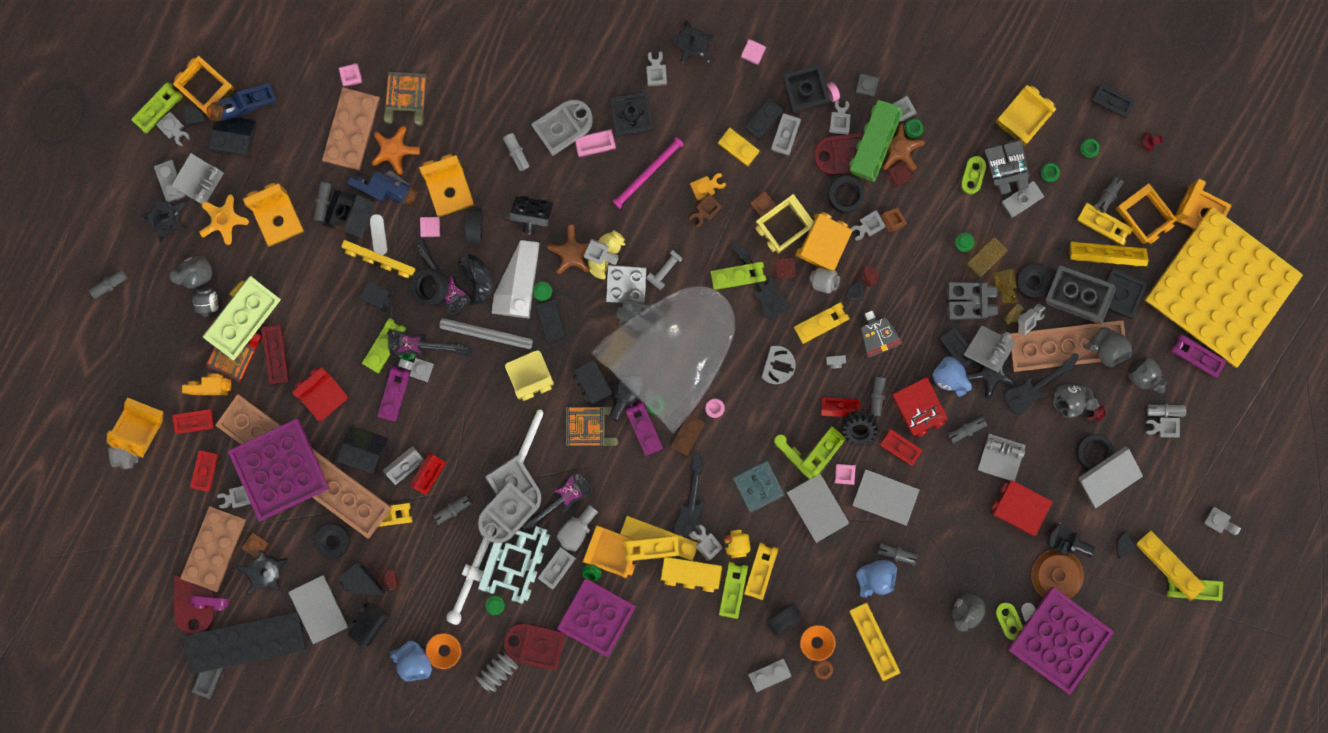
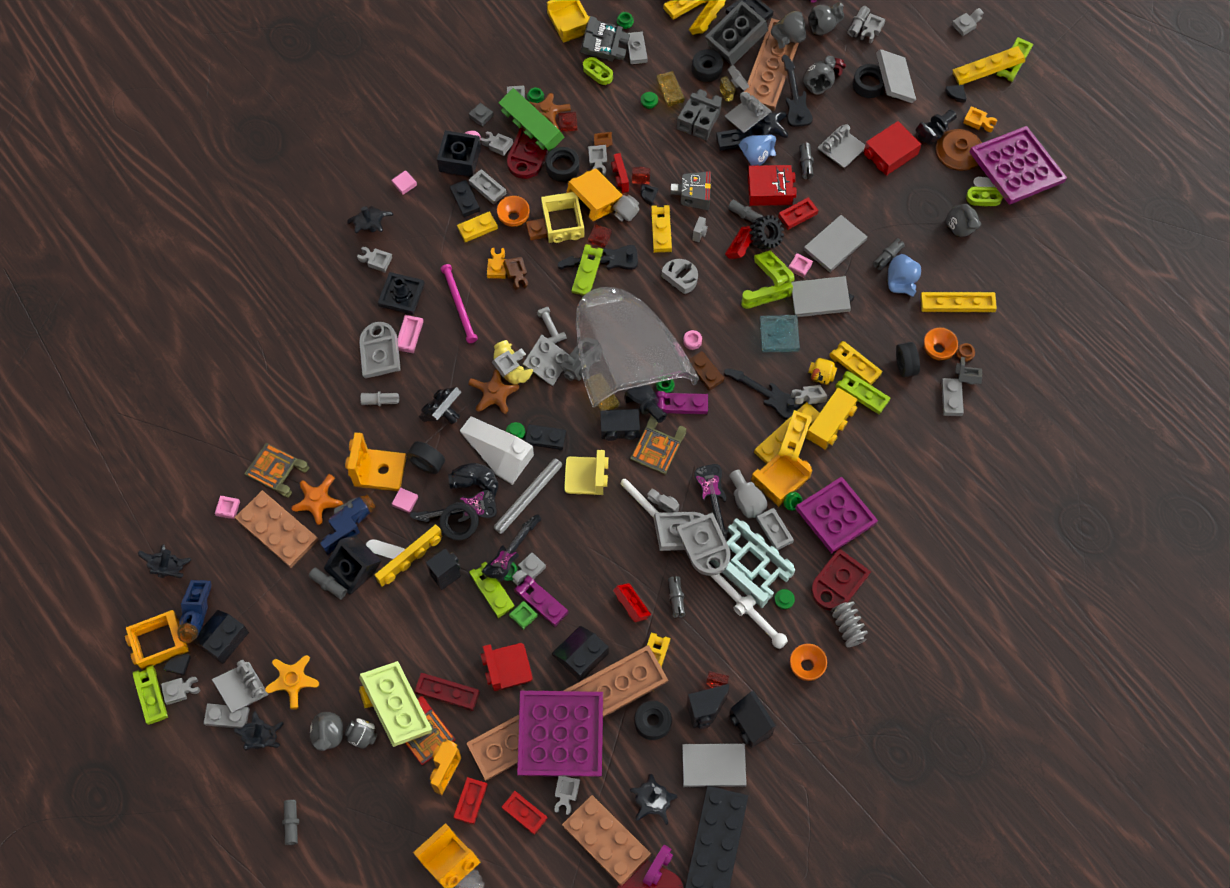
camera: 65 degrees left, 20 degrees down
dark orange plate [242,533,270,558] -> none
light orange bracket [243,183,304,247] -> none
light grey plate [383,446,424,485] -> none
medium blue piece [390,640,432,681] -> none
clear yellow plate [994,269,1017,304] -> none
none -> black piece [138,544,191,578]
none -> orange piece [497,196,530,227]
none -> bright green tile [509,601,538,630]
none -> red plate [611,153,629,193]
none -> light grey plate [647,489,679,513]
none -> dark grey bracket [955,357,982,384]
none -> light orange plate [963,106,997,132]

